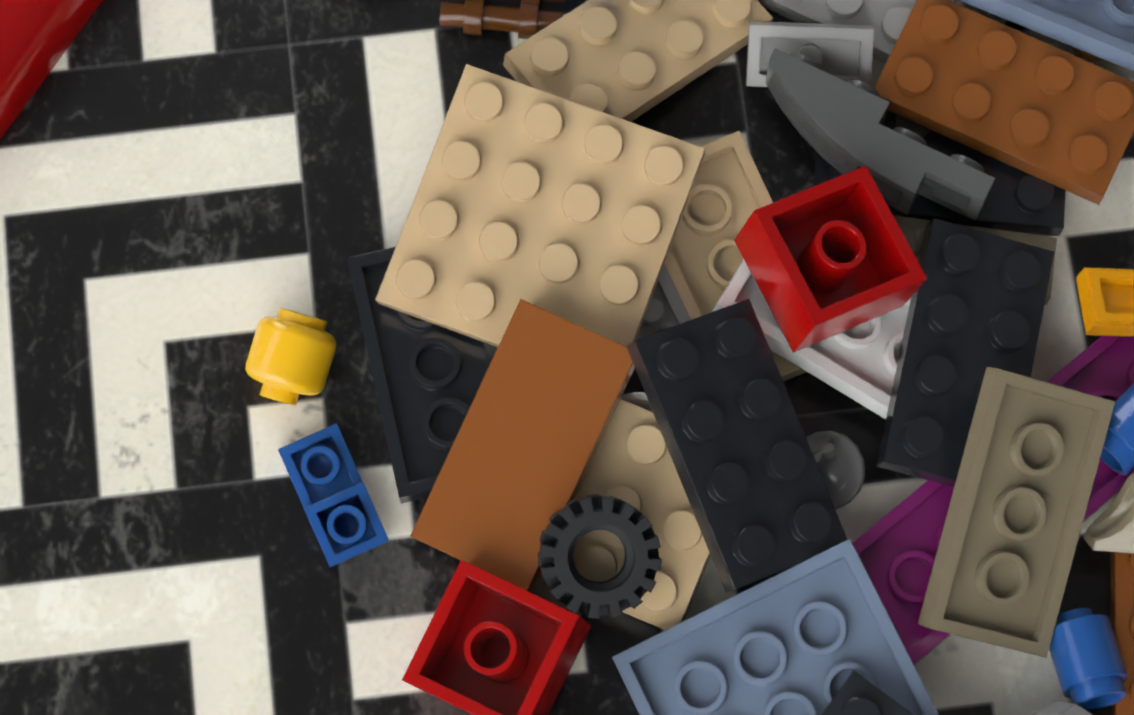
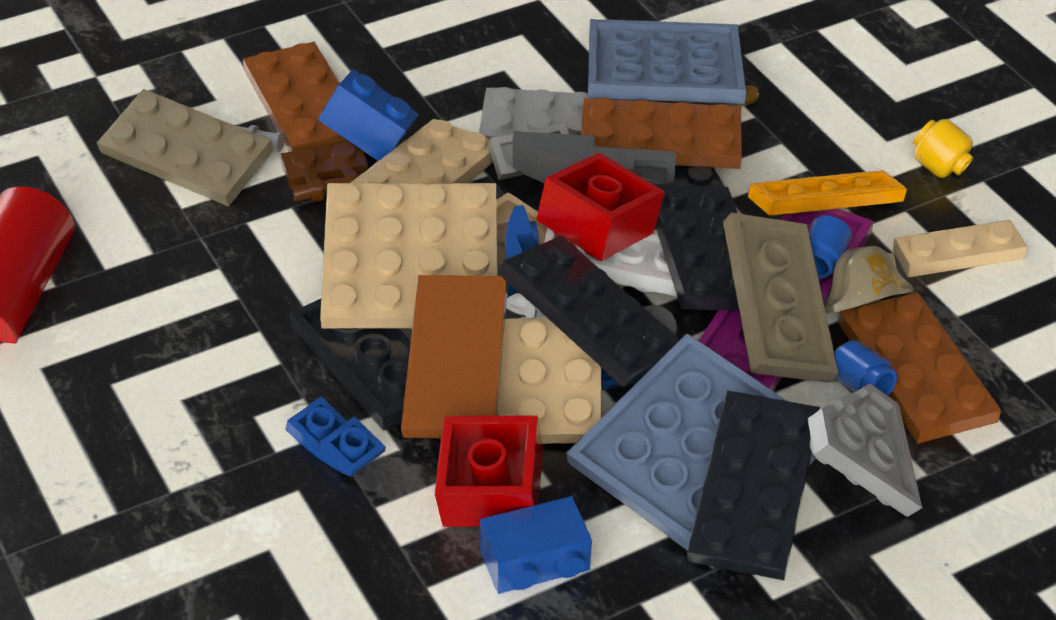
camera: 25 degrees left, 30 degrees down
yellow head [245,307,336,406] -> none
black tyre [538,494,662,619] -> none
none -> blue slope [505,205,539,297]

